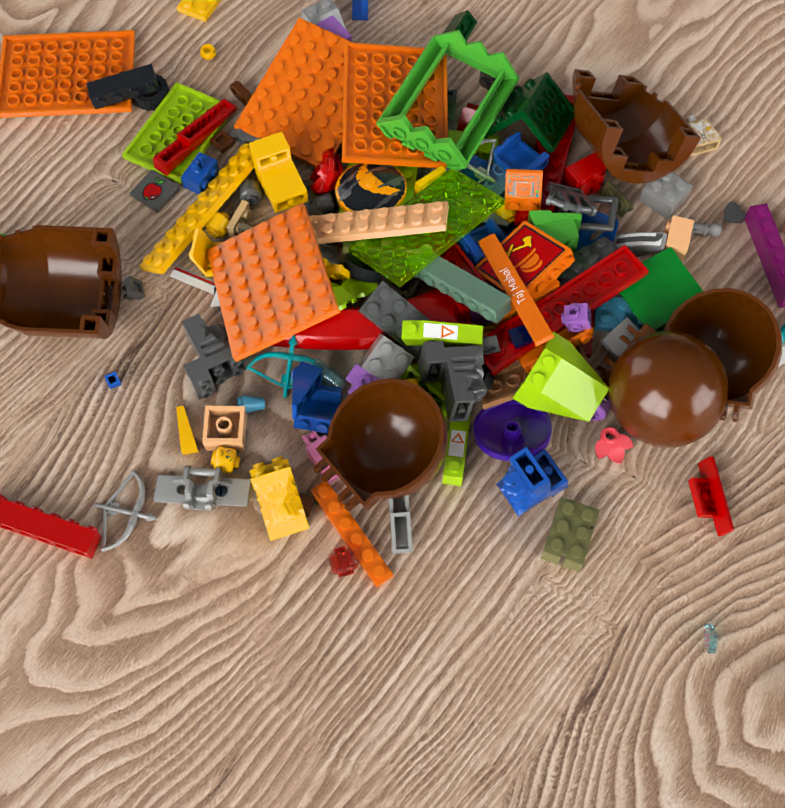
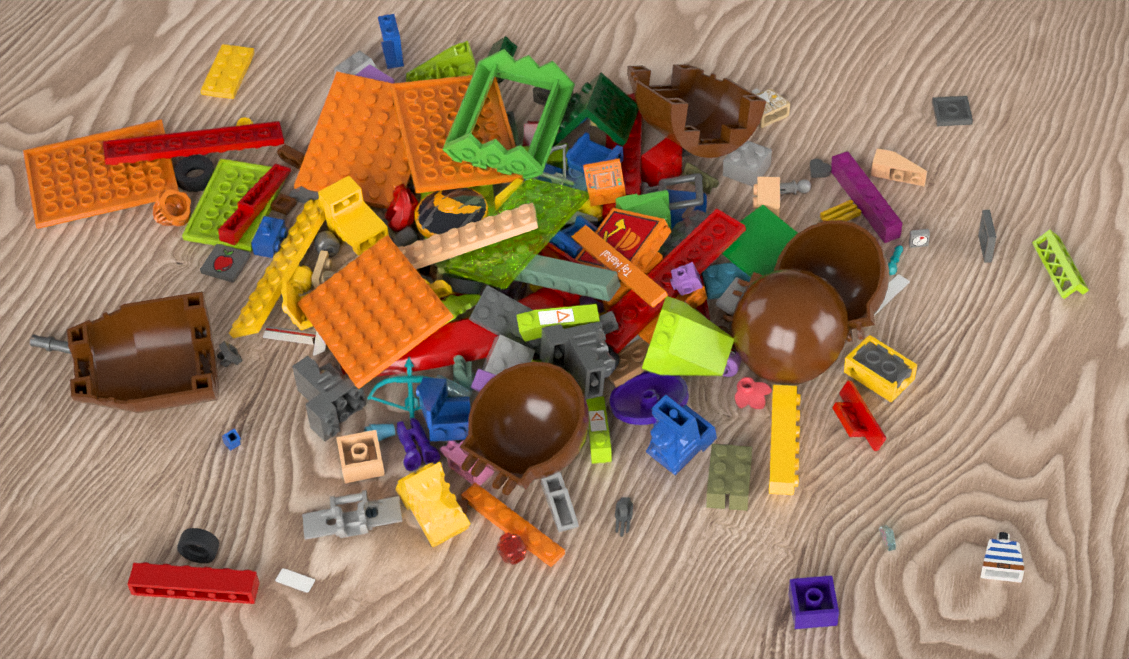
camera: 10 degrees left, 15 degrees down
black brick [86,64,160,109] -> none
light grey piece [94,470,157,552] -> none
yellow piece [176,406,199,455] -> none
yellow head [210,446,240,473] -> none
clear blue tile [508,325,533,349] -> none
dark grey plate [546,181,597,216] -> none
slope [613,232,667,258] -> none
none -> red plate [103,121,284,165]
none -> orange helmet [153,189,191,226]
none -> black tyre [177,528,219,563]
none -> white sticker [275,568,315,593]
none -> dark purple piece [396,417,440,471]
none -> lime wedge [406,41,477,82]
none -> sand green arm [453,355,476,392]
none -> dark grey piece [615,497,634,537]
none -> yellow brick [769,385,801,495]
none -> dark purple brick [788,575,839,629]
none -> yellow tile [820,200,861,221]
none -> piece [844,335,917,402]

